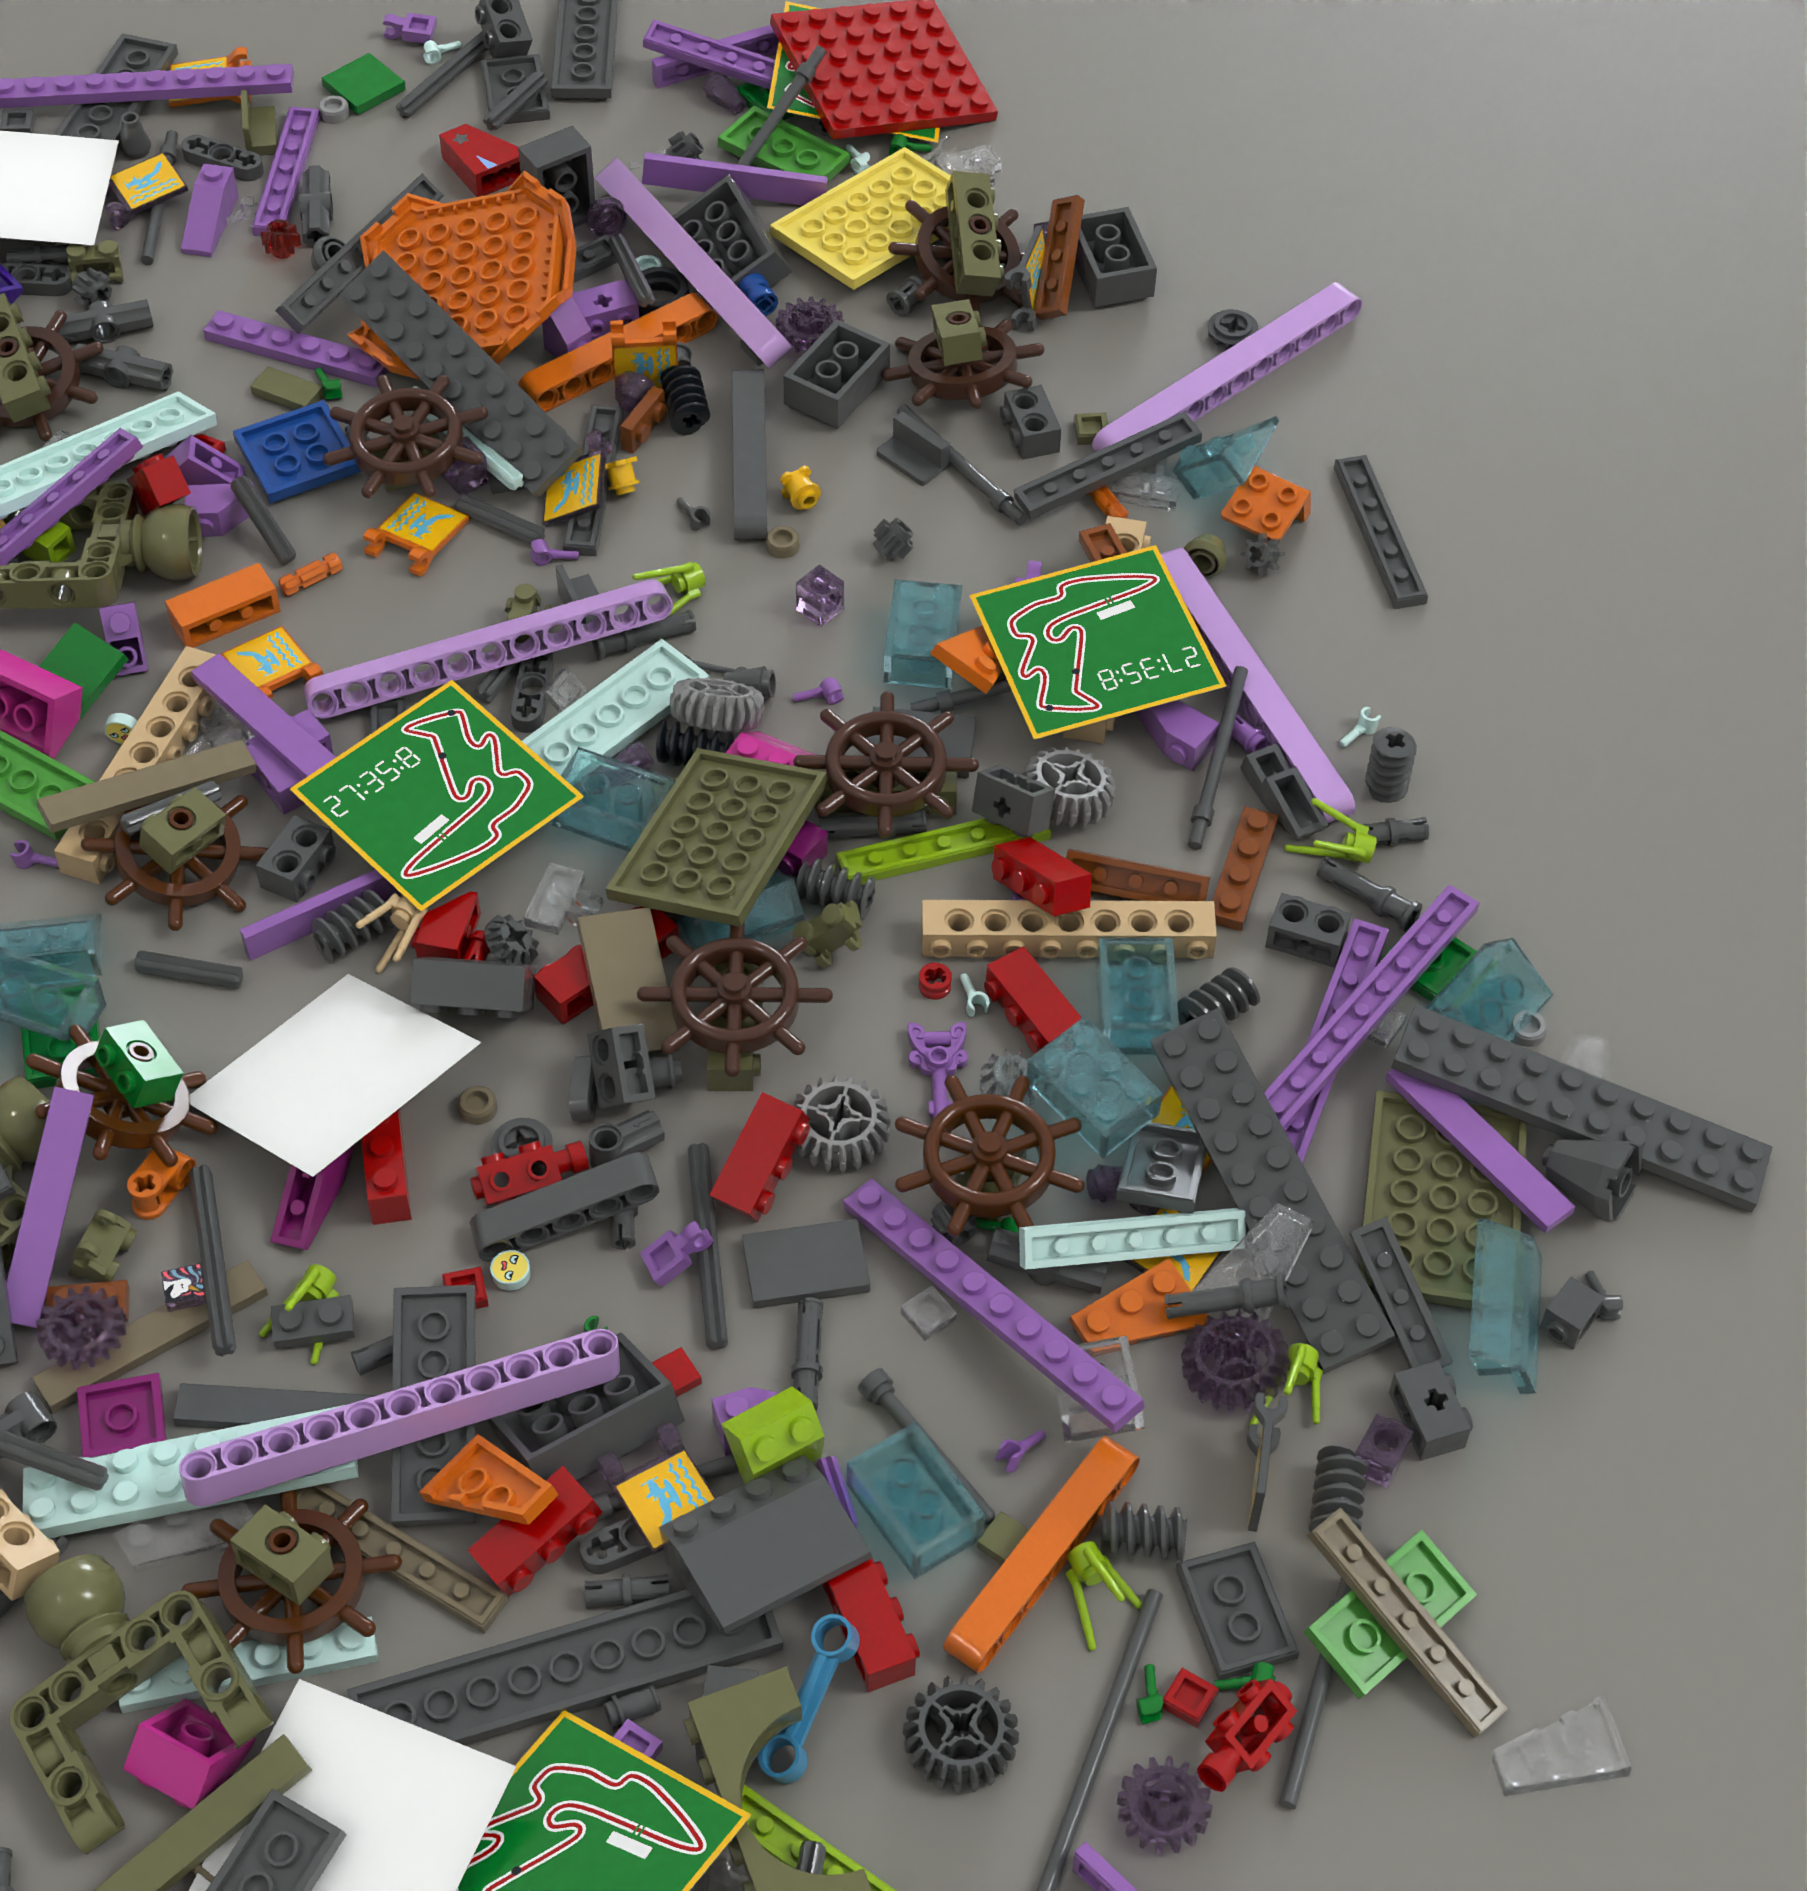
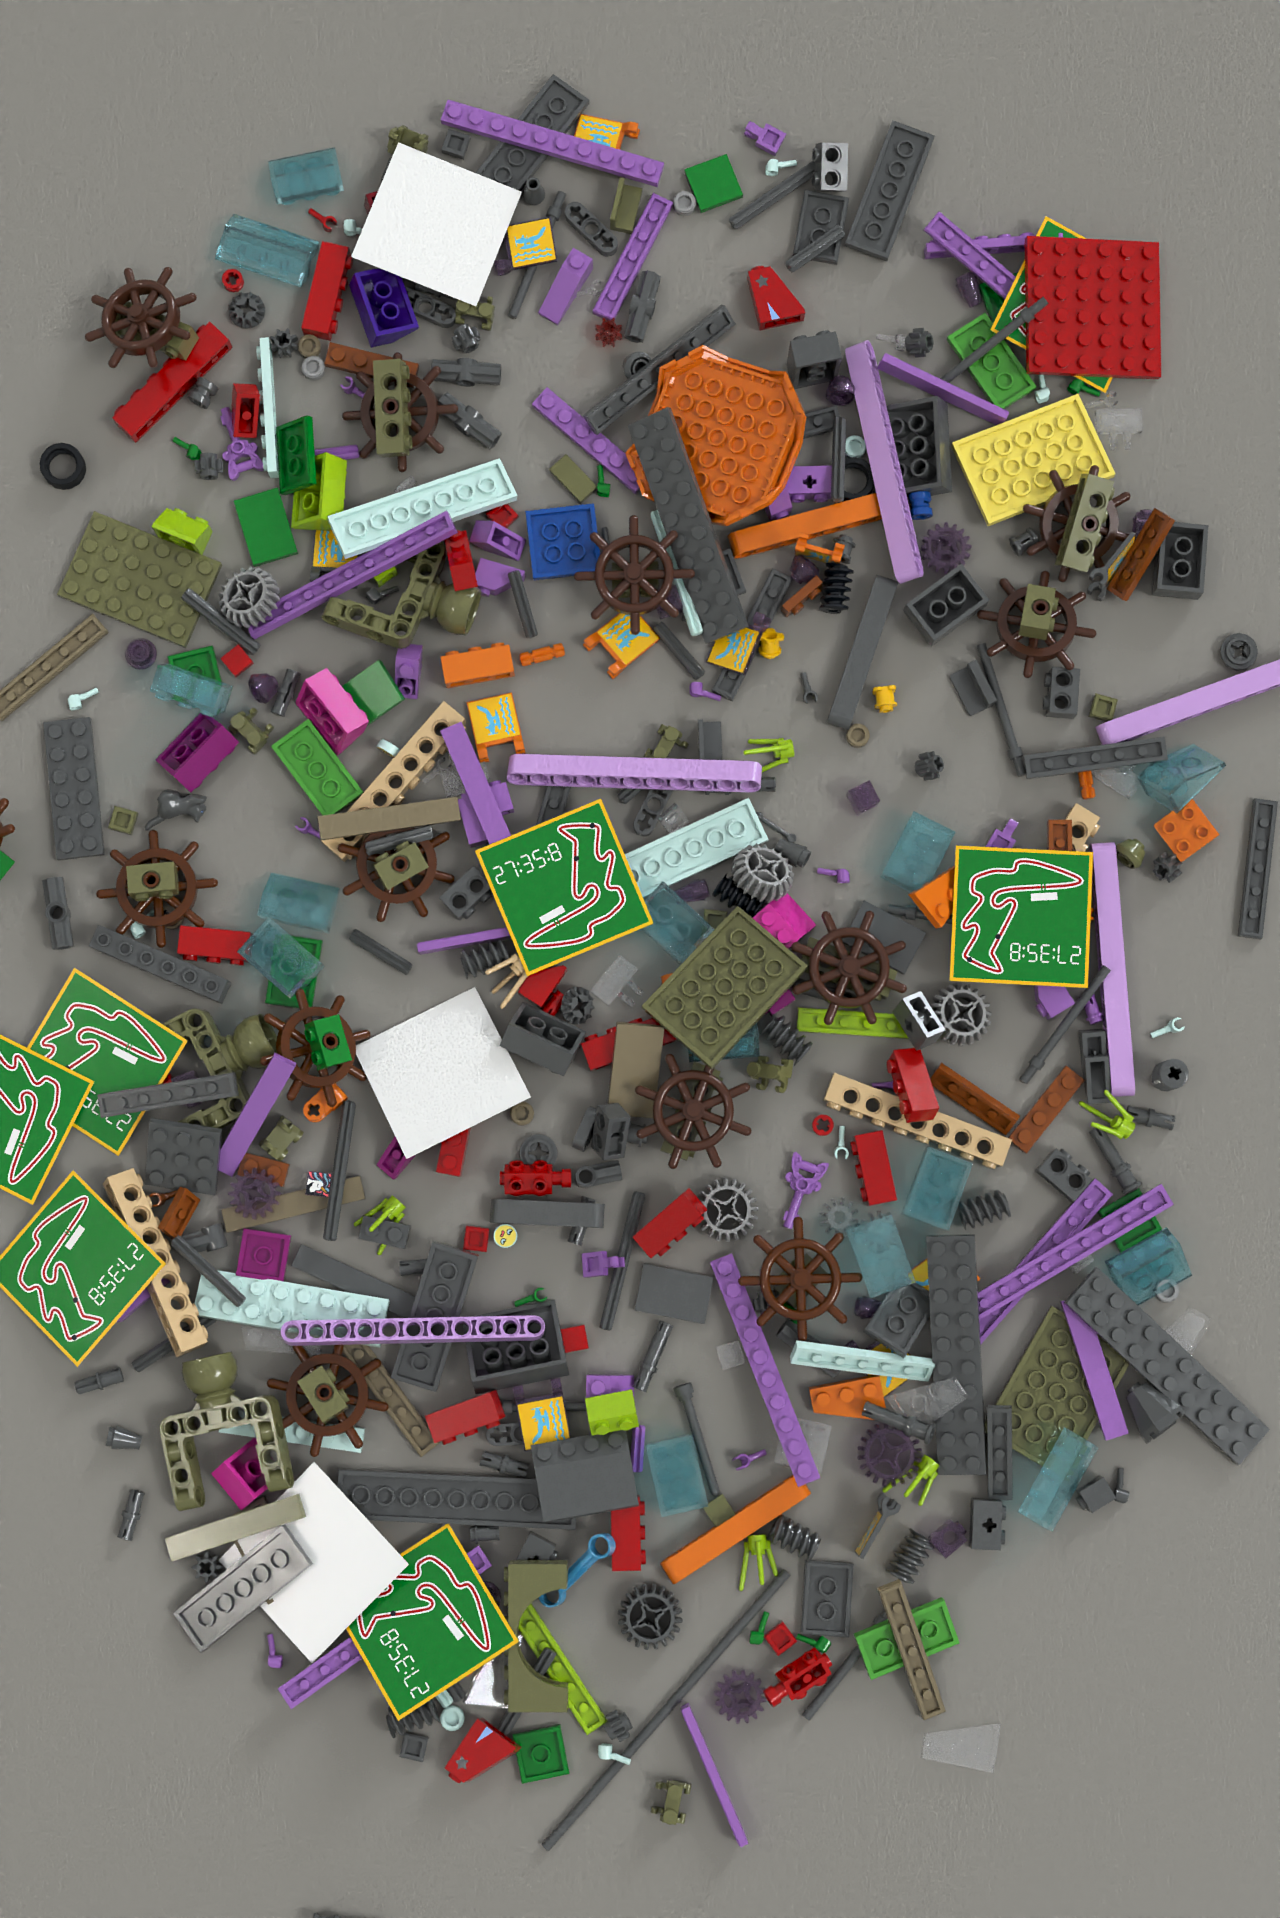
camera: 20 degrees right, 30 degrees up
orange wing [419,1434,558,1525] -> none

